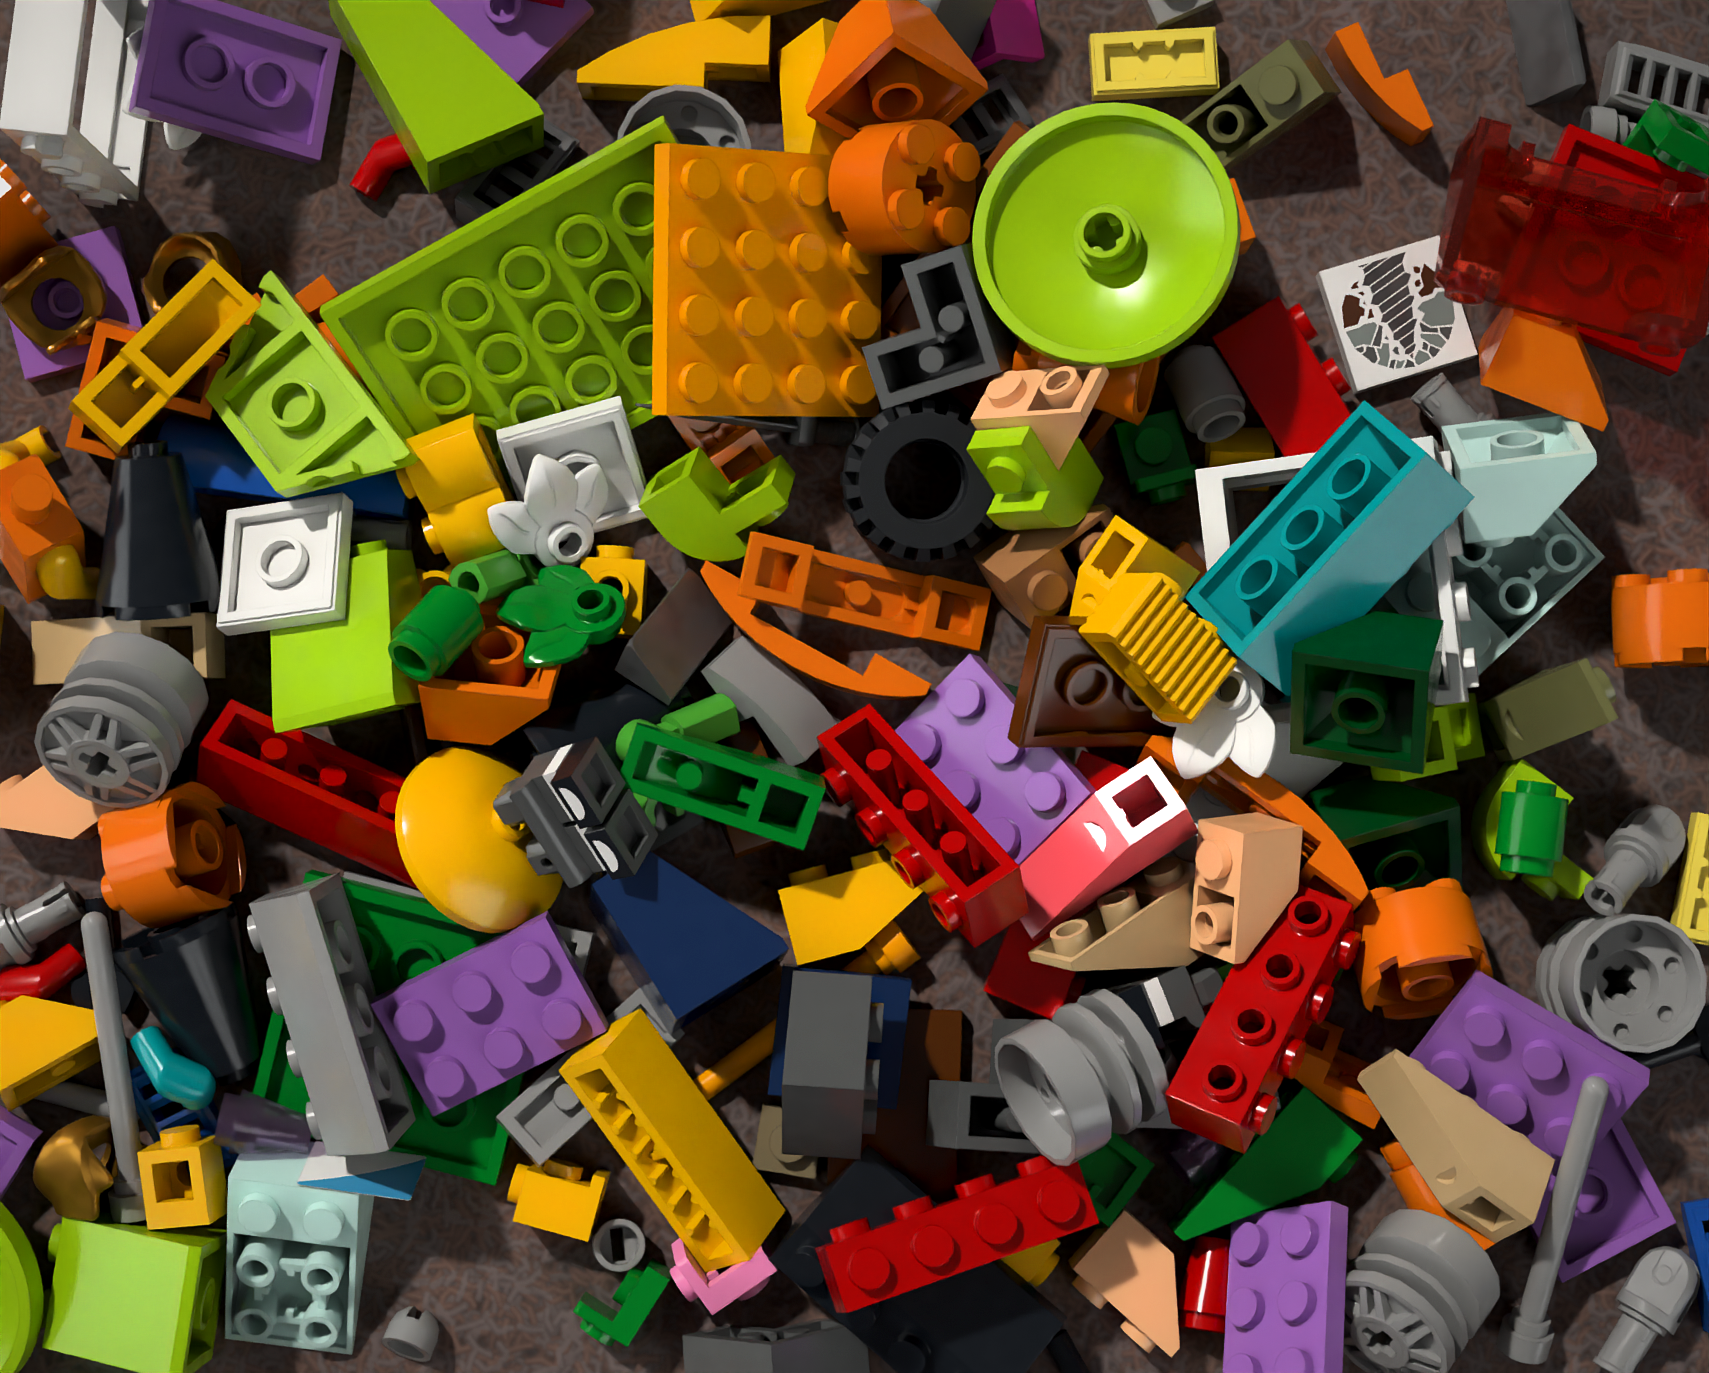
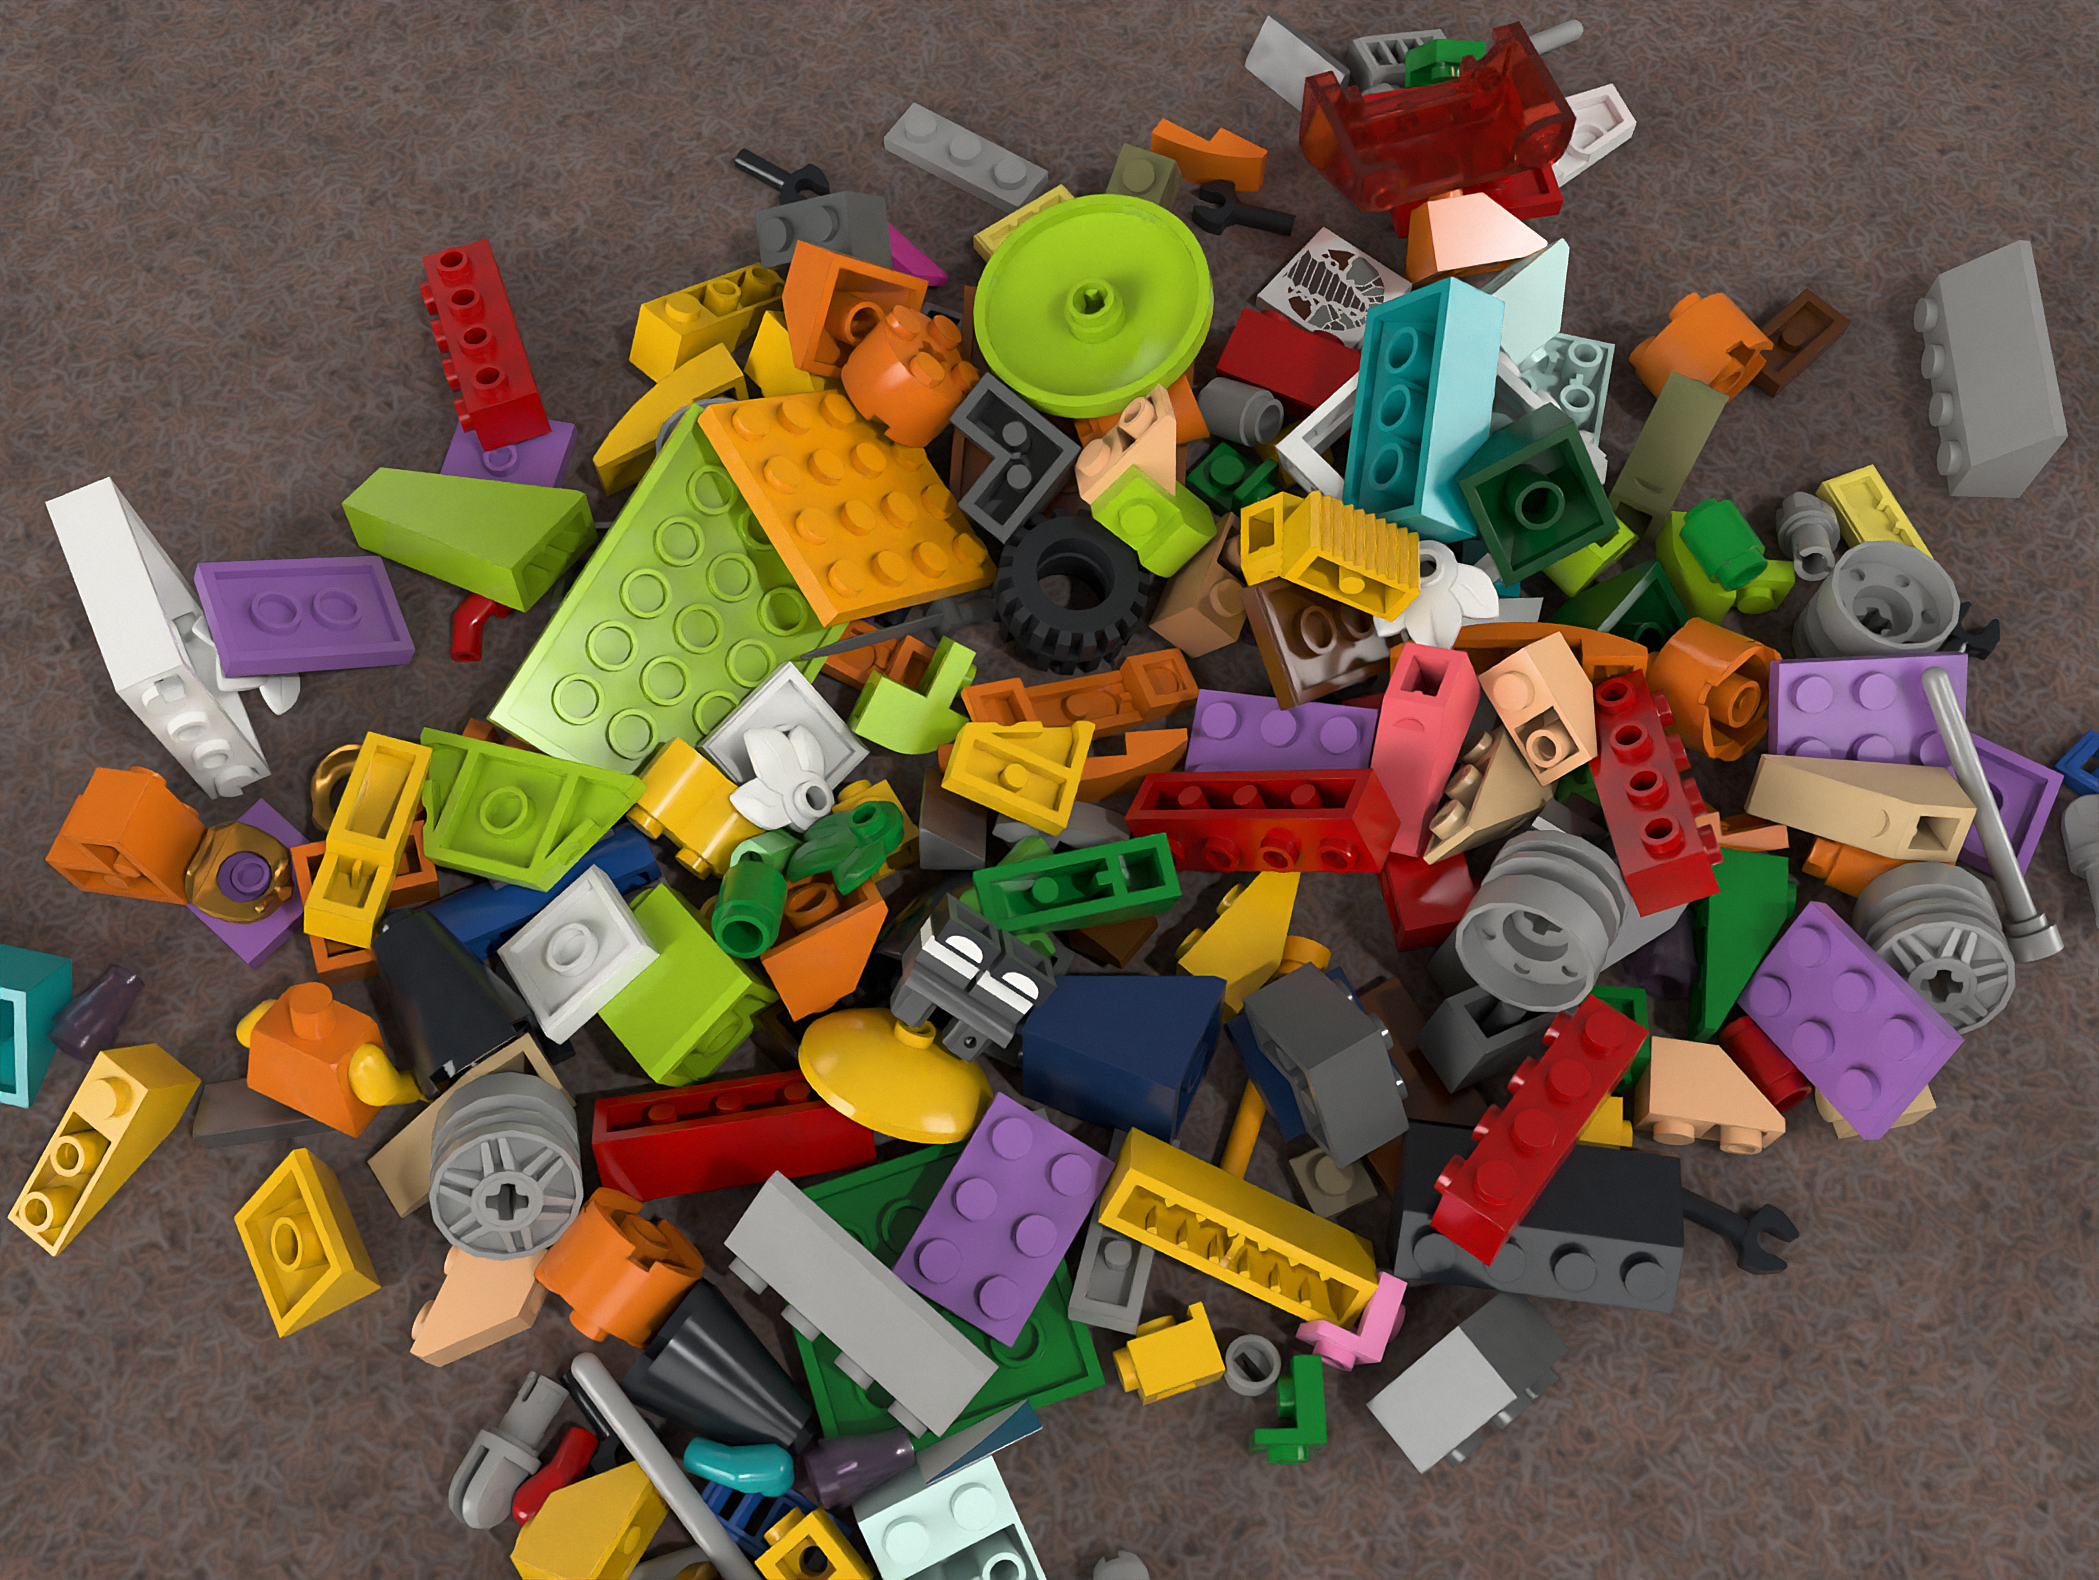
camera: 35 degrees left, 20 degrees down
none -> yellow wing [941,721,1096,837]
none -> black bar [1192,180,1296,237]

